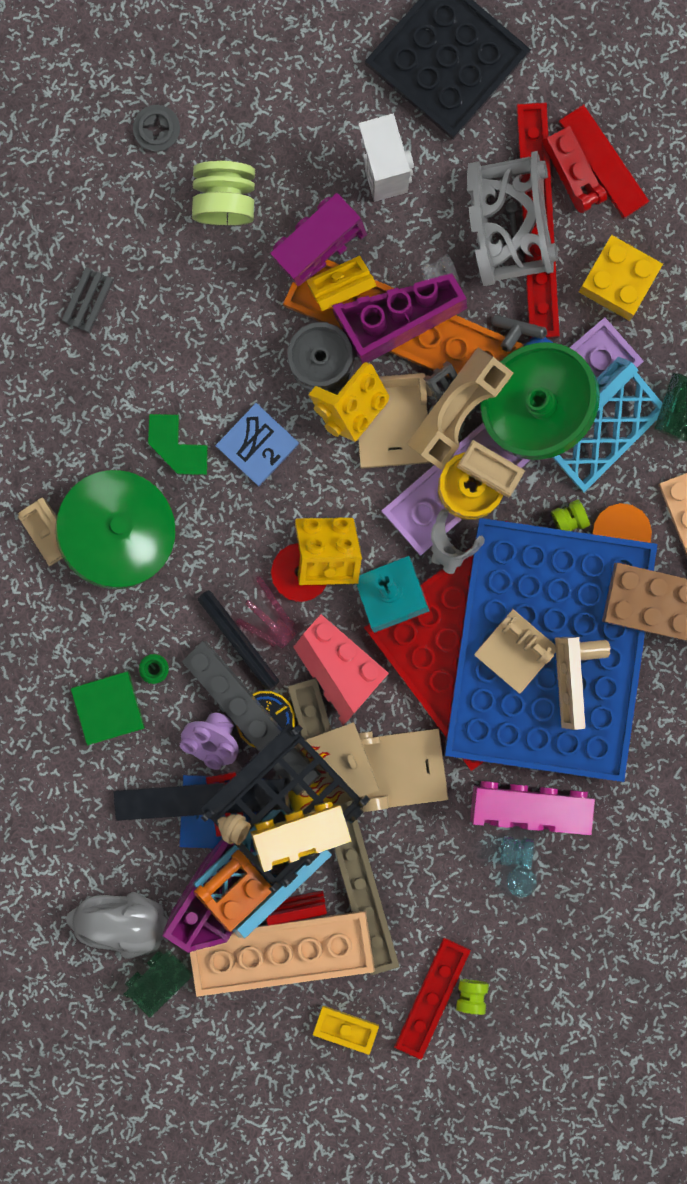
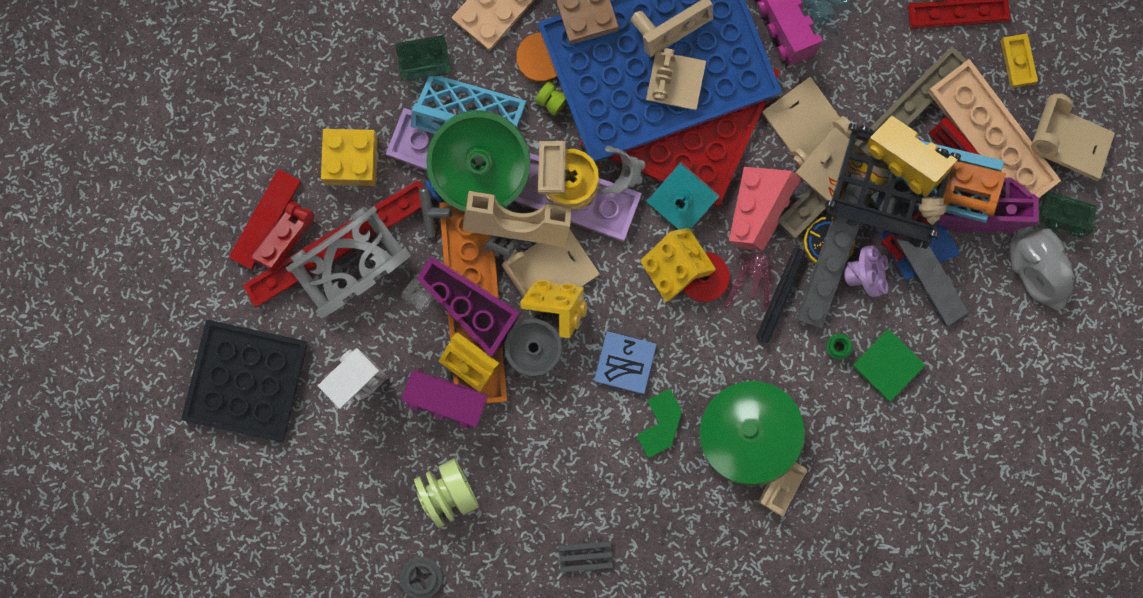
camera: 120 degrees left, 5 degrees down
none -> tan door [1031,94,1115,181]

